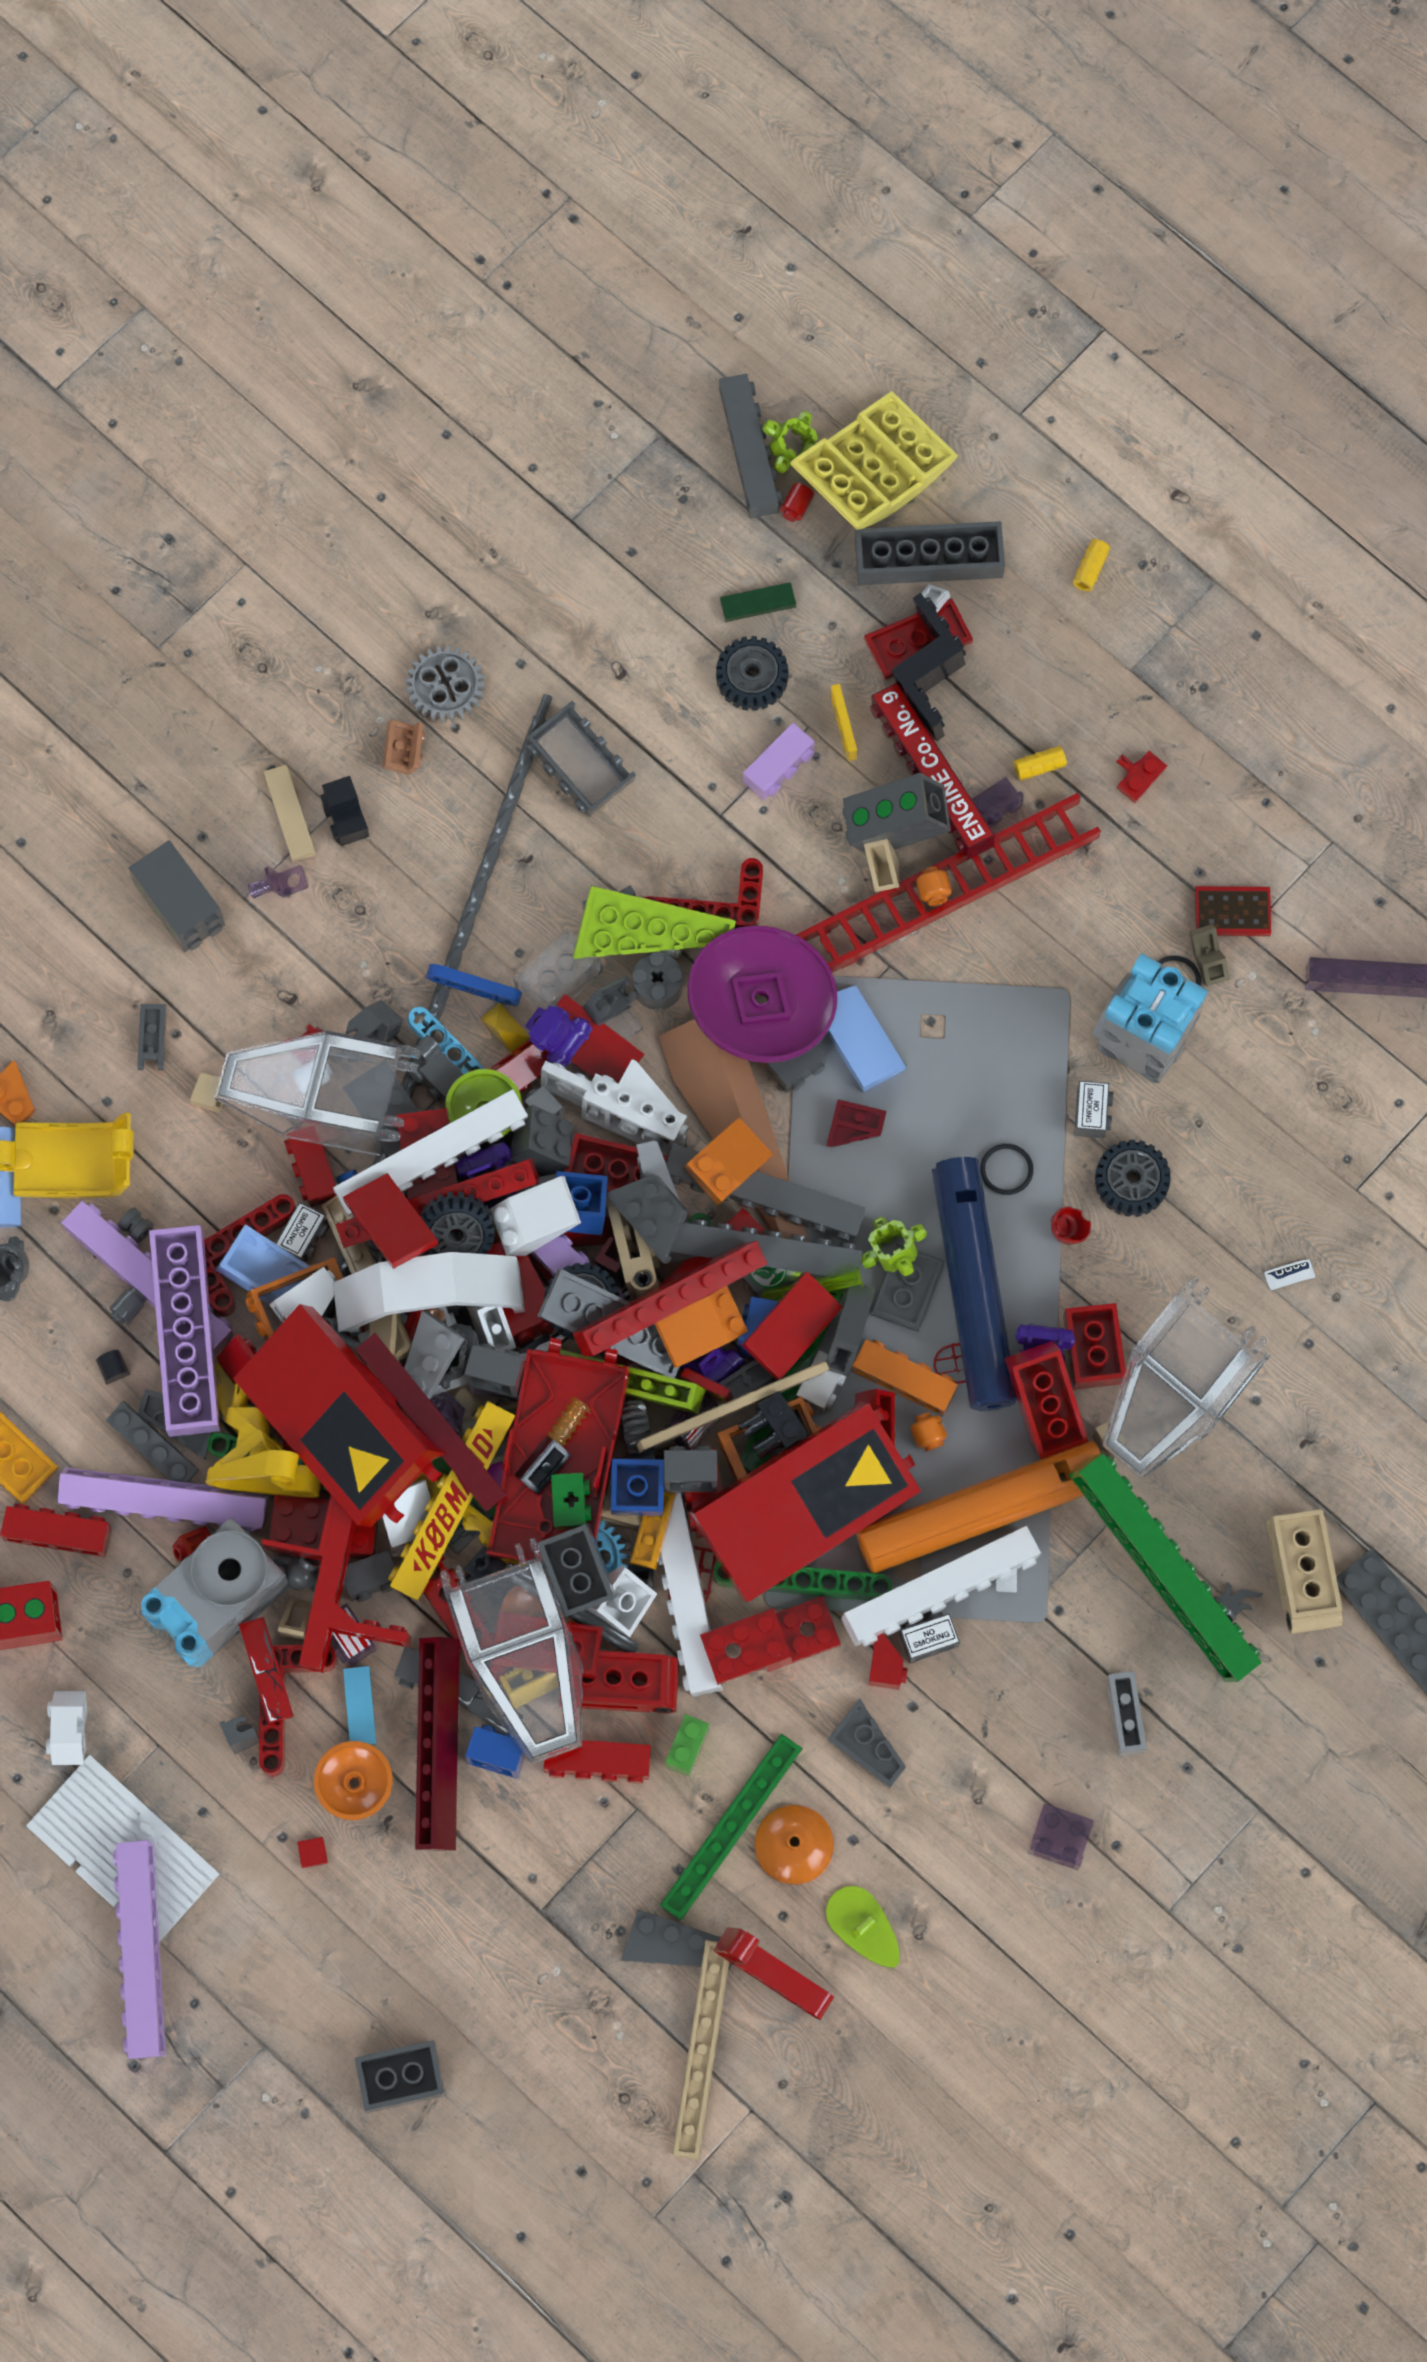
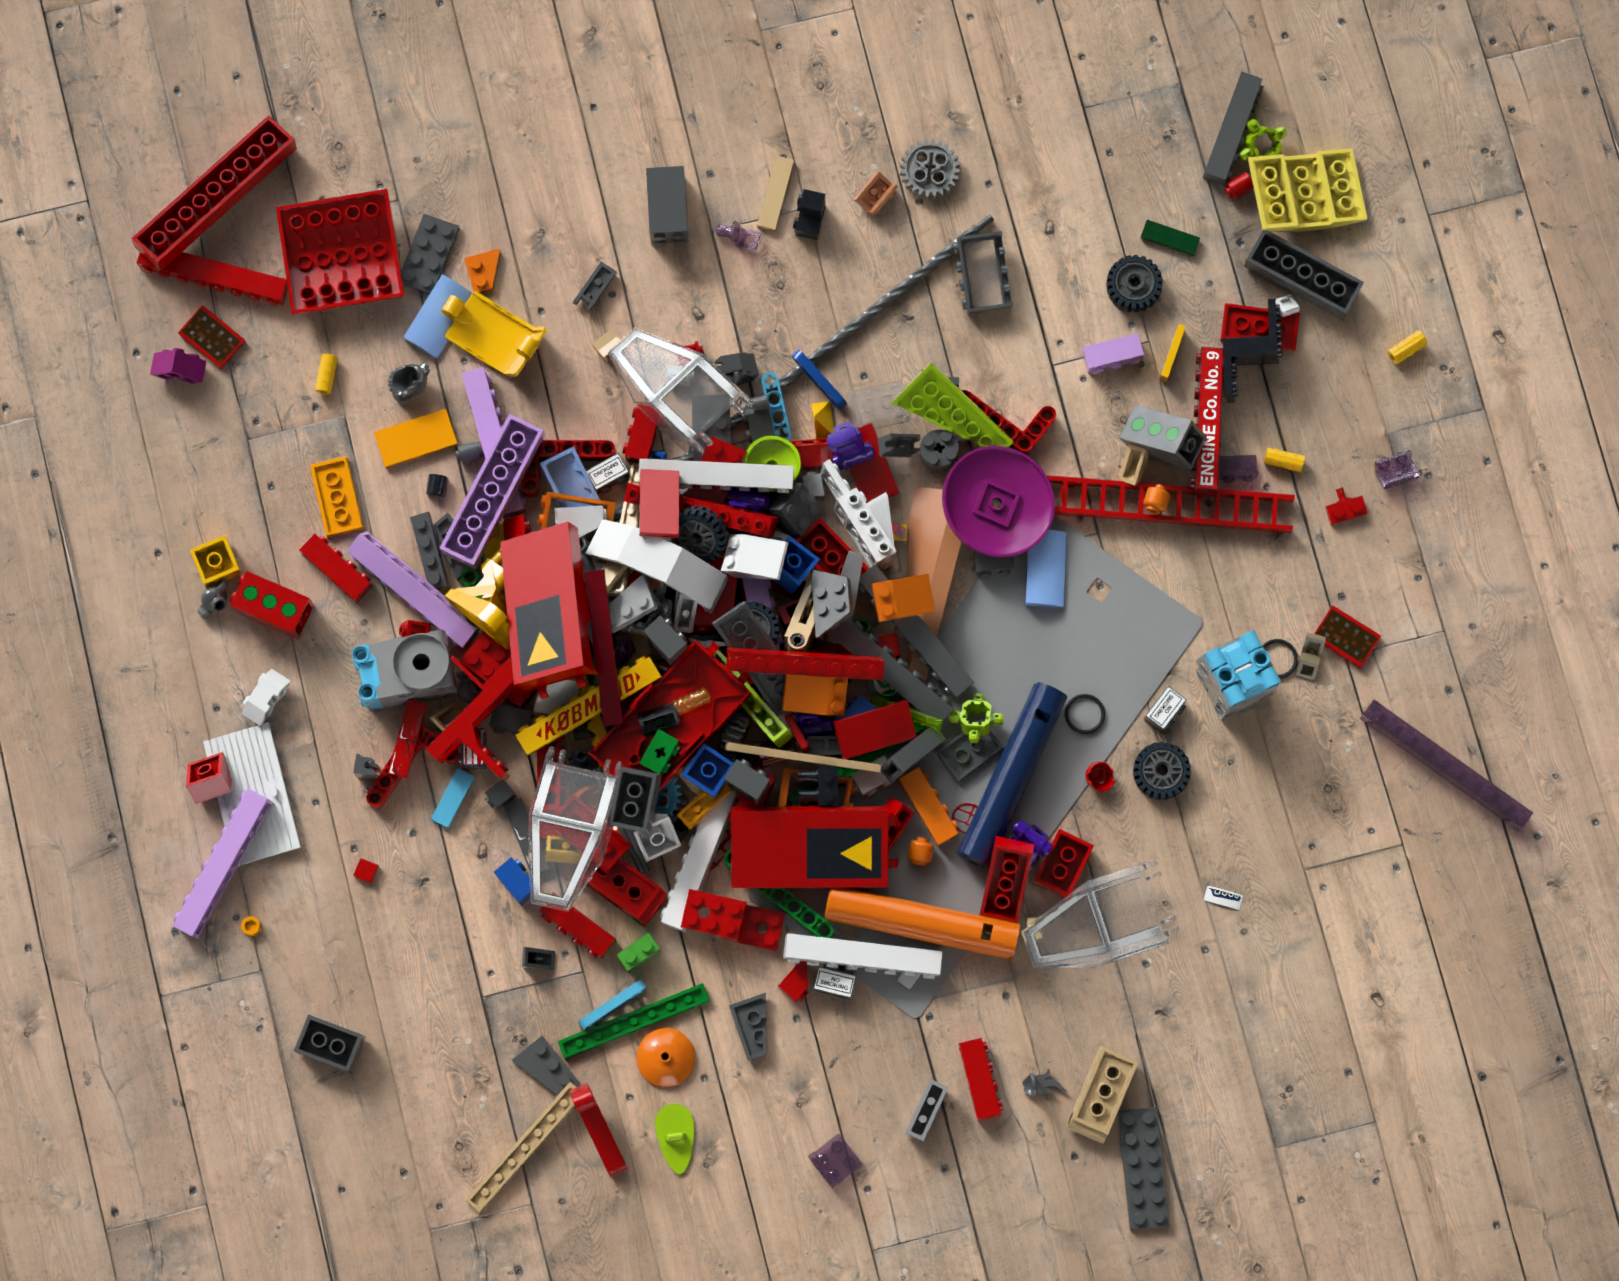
camera: 35 degrees right, 5 degrees up
dark grey wheel [118,1207,154,1243] -> none
orange dish [314,1741,393,1821] -> none
dark red brick [415,1637,460,1851] -> none
dark red wing [826,1099,887,1148] -> none
green brick [1068,1453,1262,1682] -> none
none -> red slope [186,752,232,804]
none -> light orange tile [241,916,261,936]
none -> light orange tile [374,409,458,468]
none -> dark grey slope [522,947,555,971]
none -> medium azure beam [578,980,647,1030]
none -> tile [892,523,908,543]
none -> red brick [958,1038,1004,1121]
none -> clear purple bracket [1375,450,1419,490]

